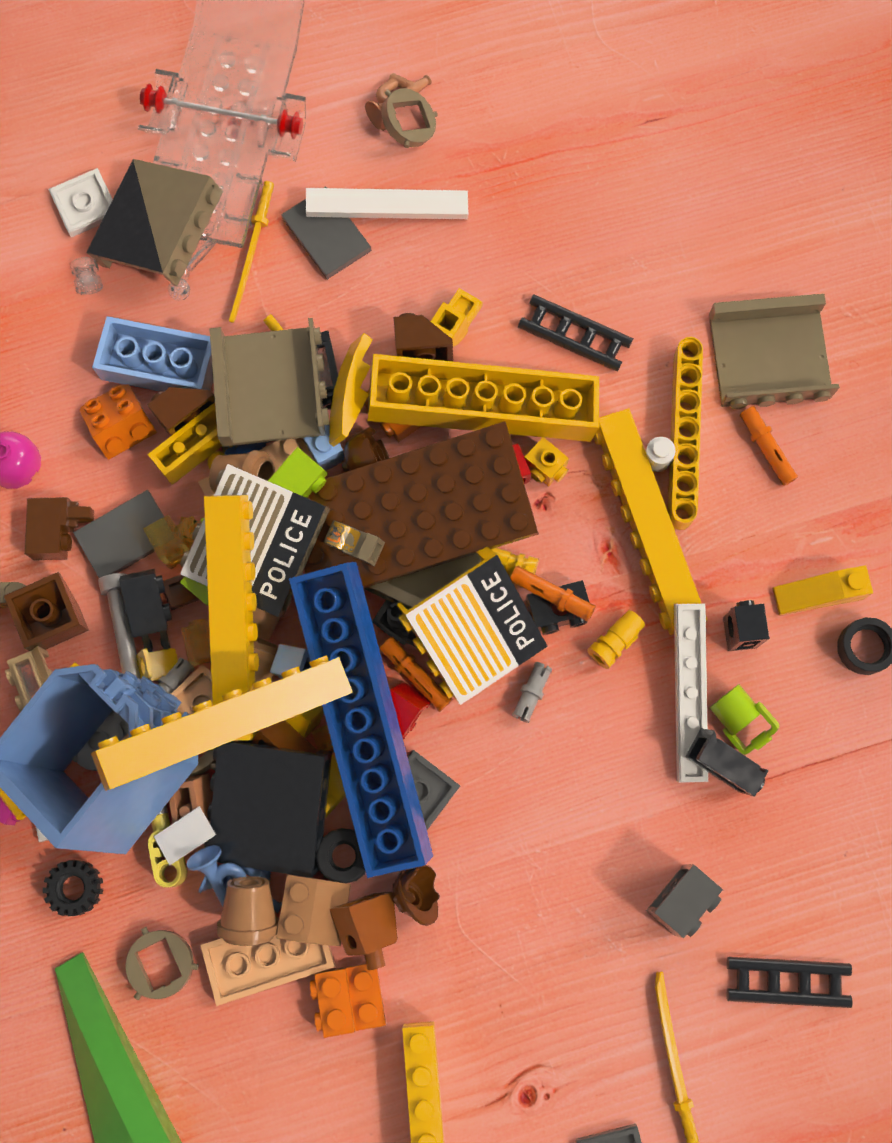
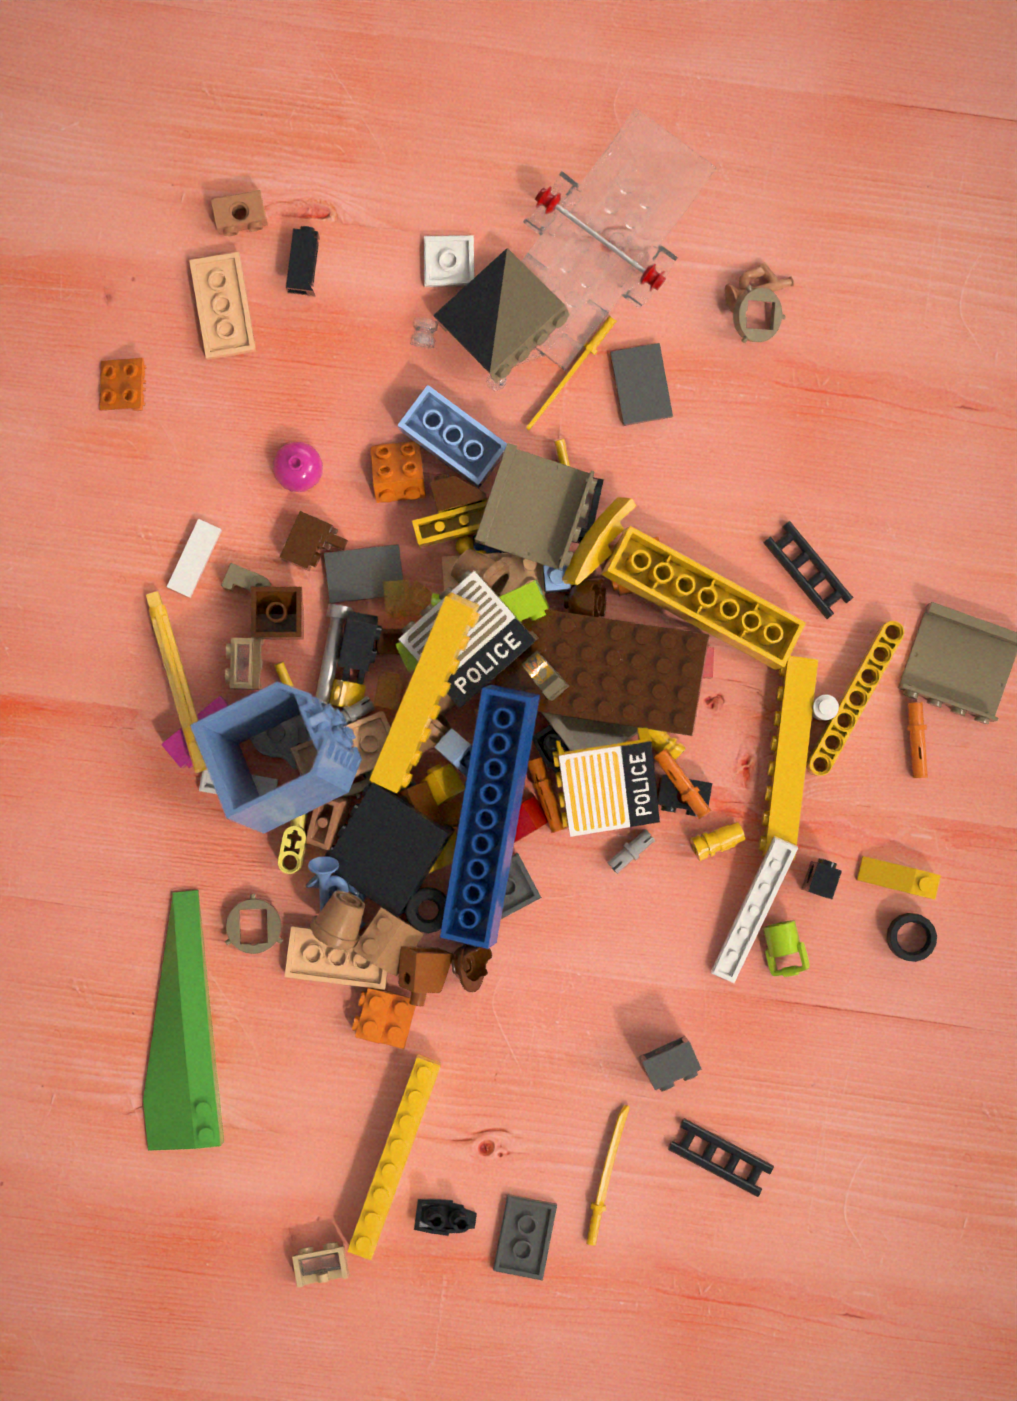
camera: 15 degrees right, 10 degrees up
black tyre [43,860,103,916] -> none
yellow brick [91,655,353,791] -> none
white sticker [154,806,216,865] -> none
white tile [306,188,469,219] -> none
reddish brown slope [393,313,453,362] -> none
yellow brick [430,288,483,346] -> none
yellow brick [524,437,569,487] -> none
black window [685,728,769,797] -> none

